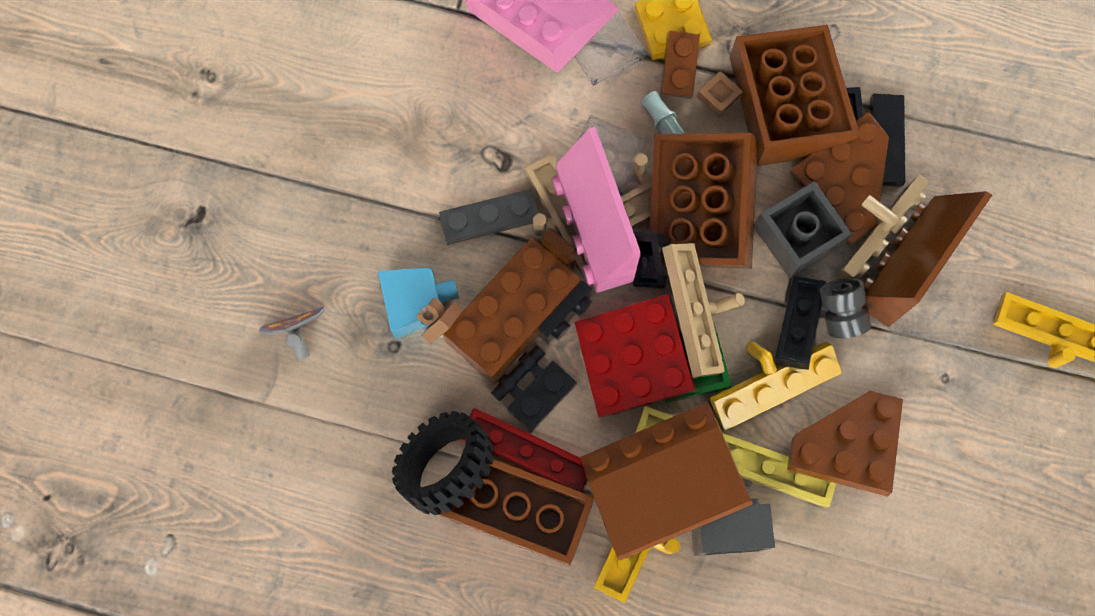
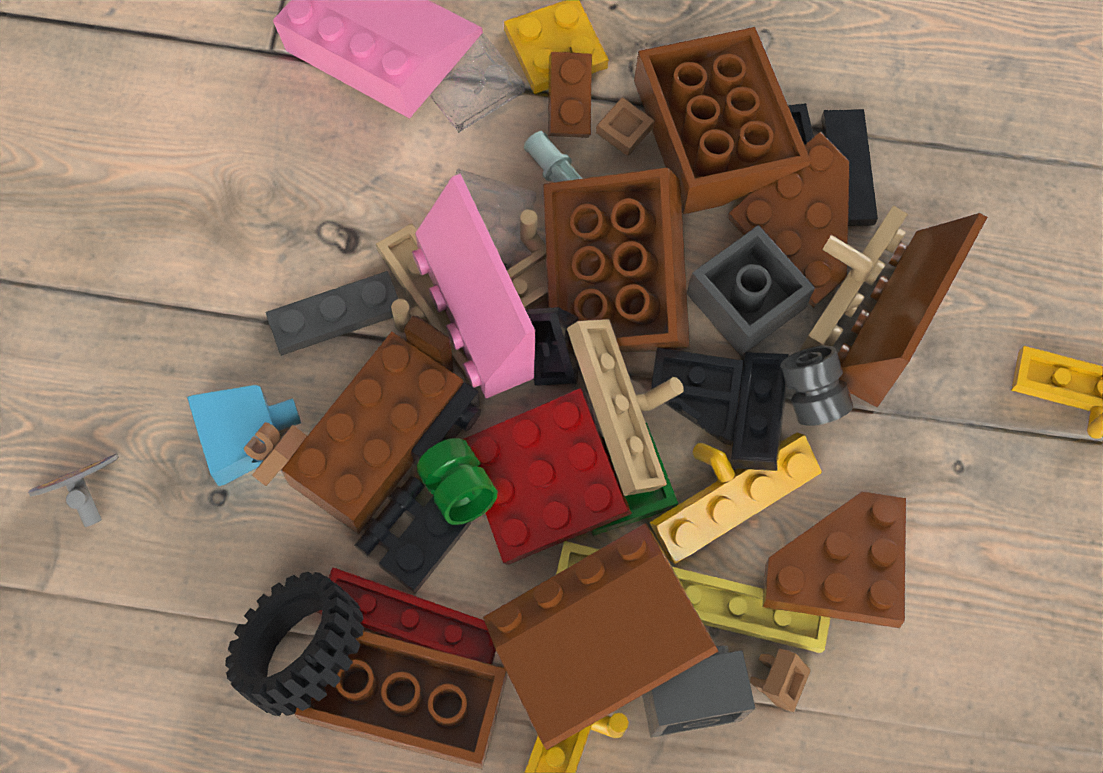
camera: 10 degrees left, 5 degrees down
none -> green wheel [417,438,498,525]
none -> black wing [651,348,743,445]
none -> medium nougat tile [750,648,811,713]

